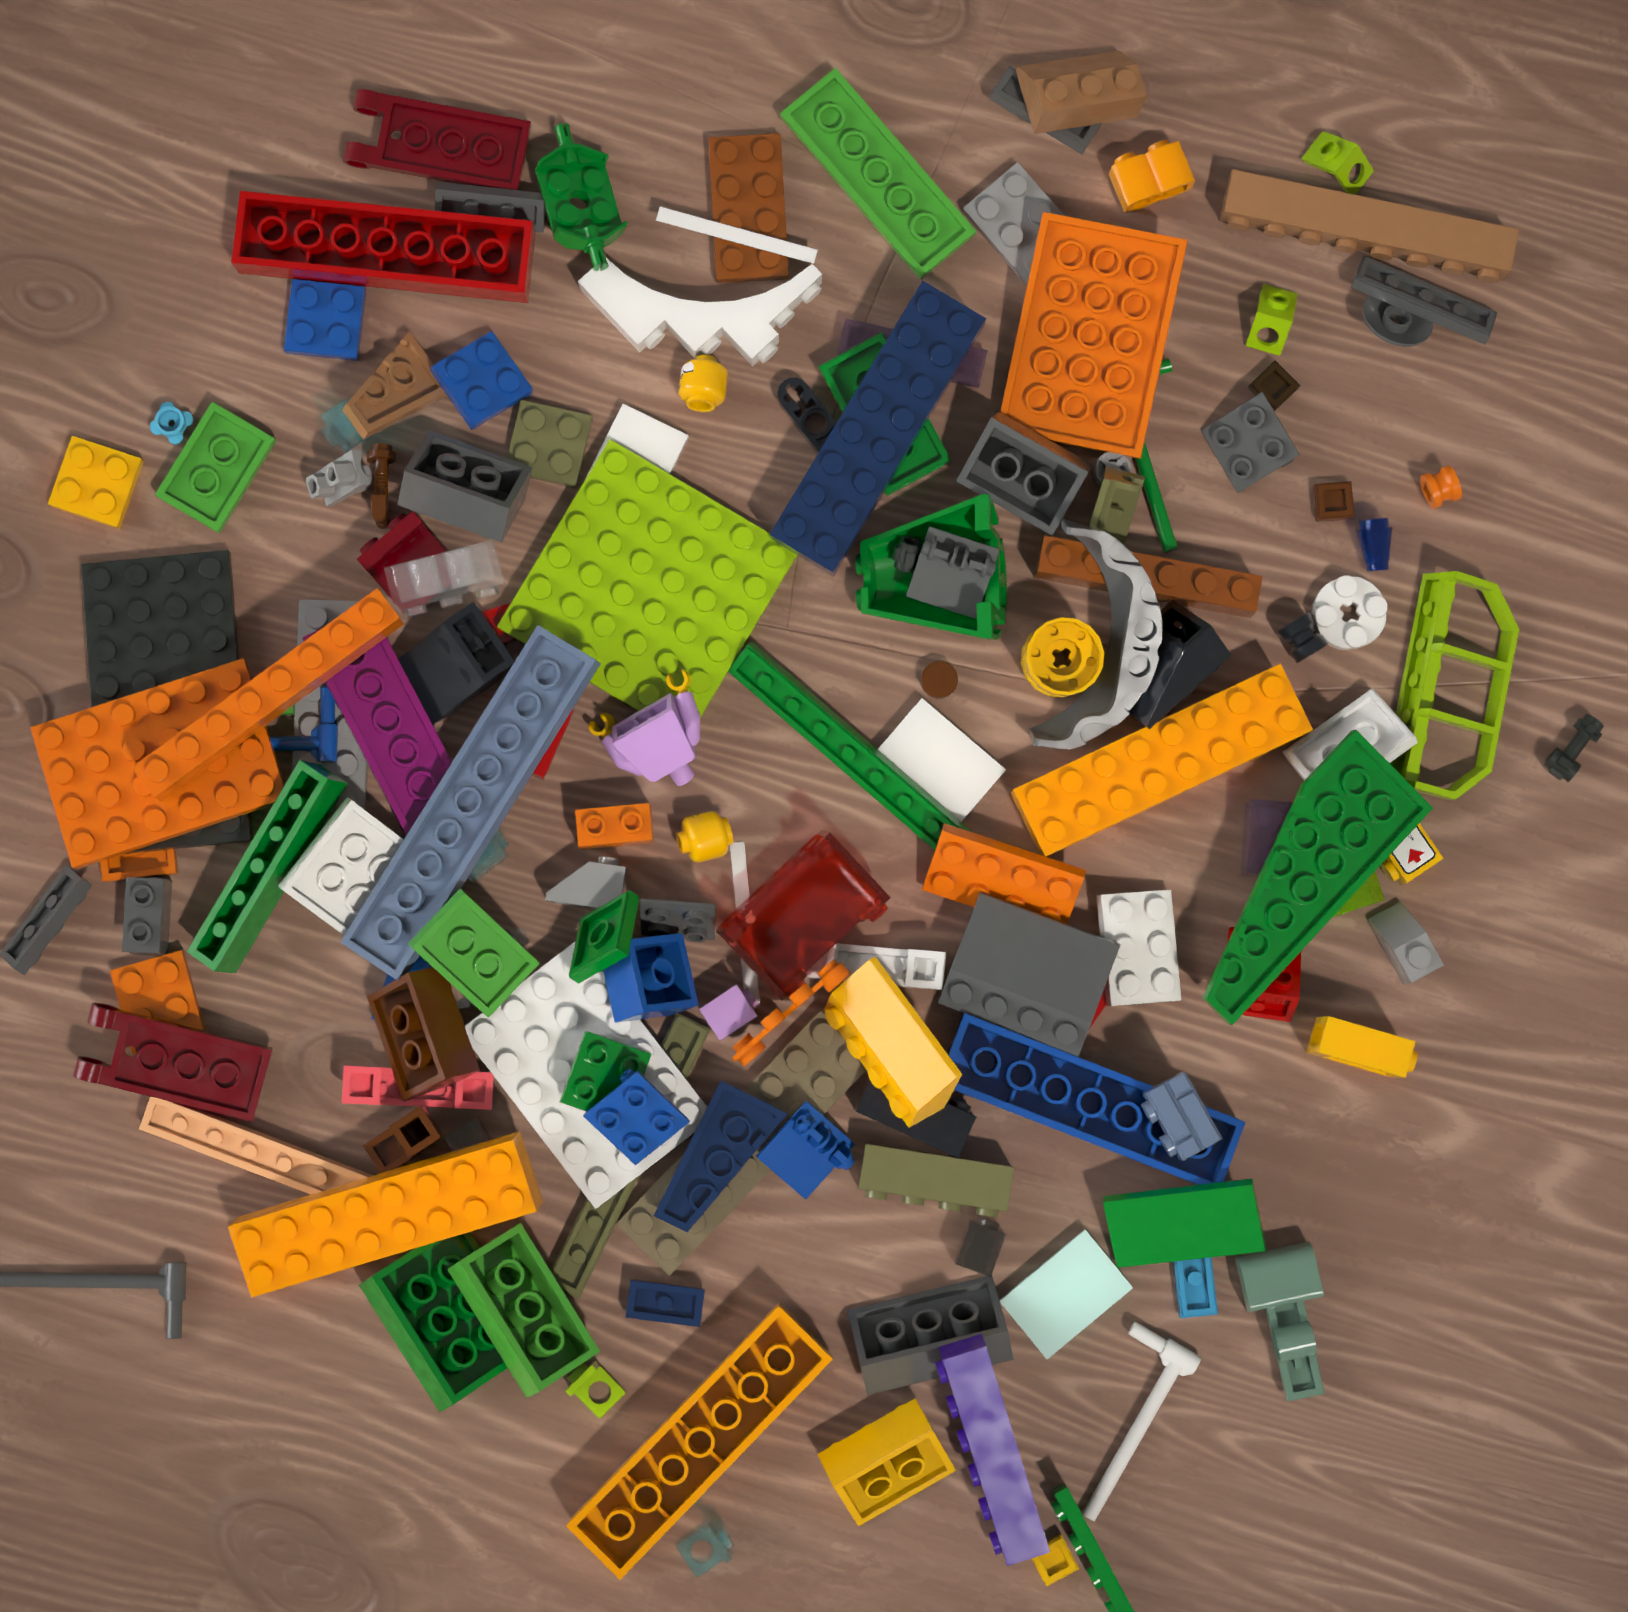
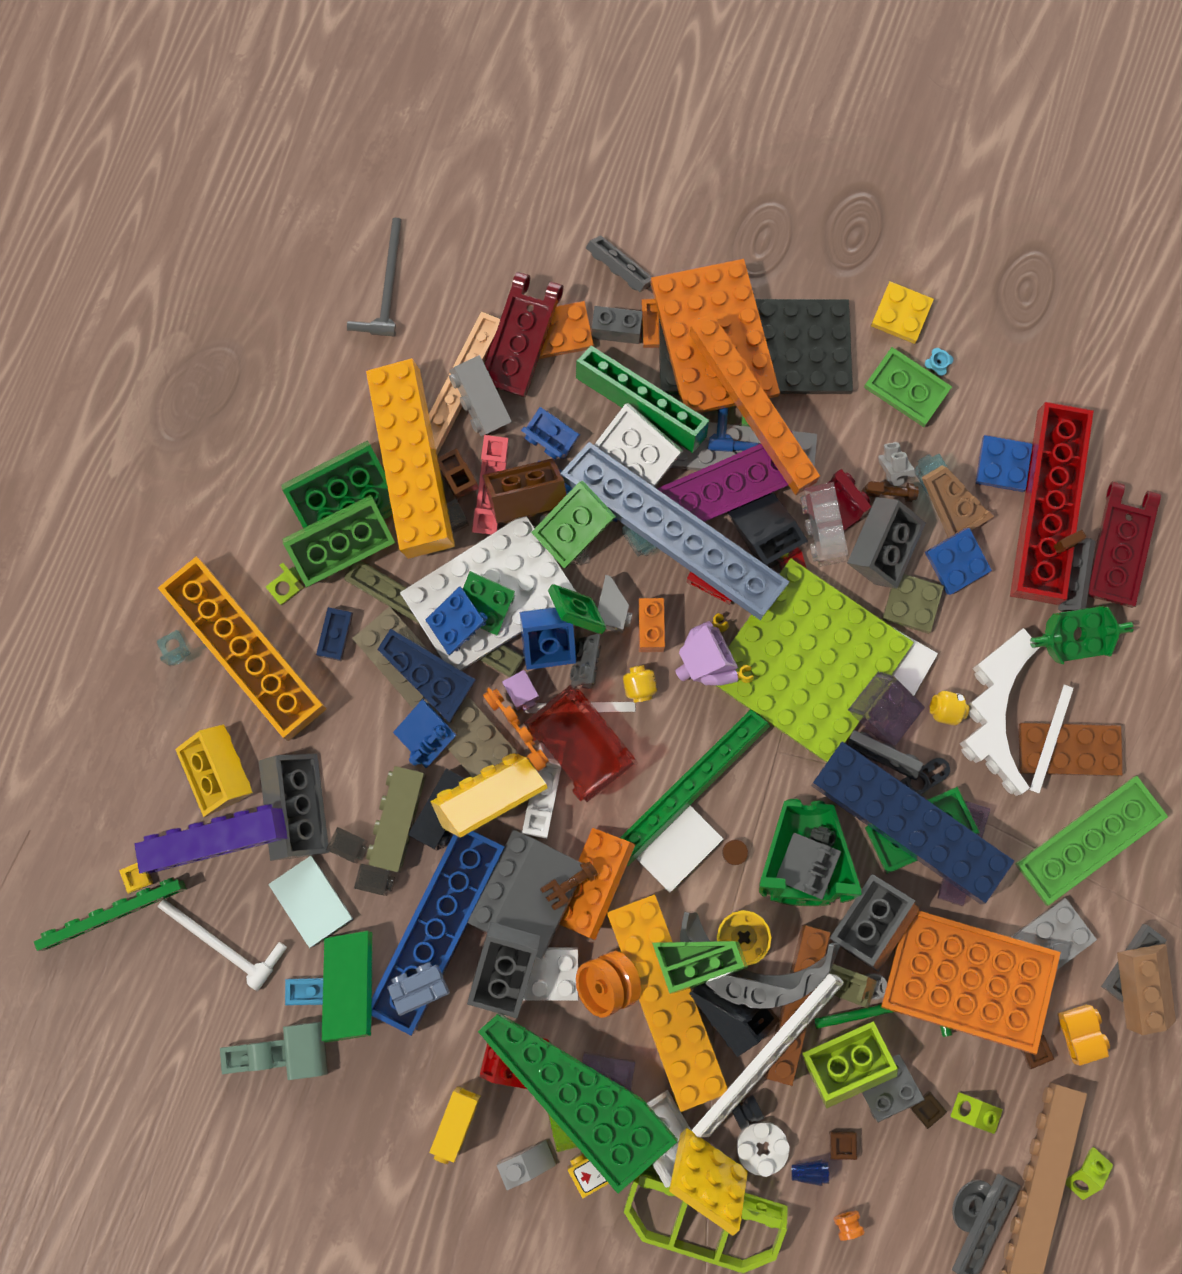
camera: 100 degrees right, 5 degrees down
none -> clear smoke brick [354,863,395,896]
none -> light grey brick [449,355,512,436]
none -> dark grey brick [467,922,540,1018]
none -> blue bracket [521,407,581,460]
none -> reddish brown hinge [540,861,598,910]
none -> orange wheel [576,951,641,1018]
none -> bright green wedge [652,941,748,994]
none -> yellow plate [669,1128,748,1236]
none -> white tile [692,973,844,1137]
none -> lime brick [803,1021,898,1109]
none -> clear purple brick [848,671,925,746]
none -> dark grey plate [848,730,923,780]
none -> reddish brown tile [1021,1035,1055,1069]
none -> reddish brown tile [1054,530,1086,553]

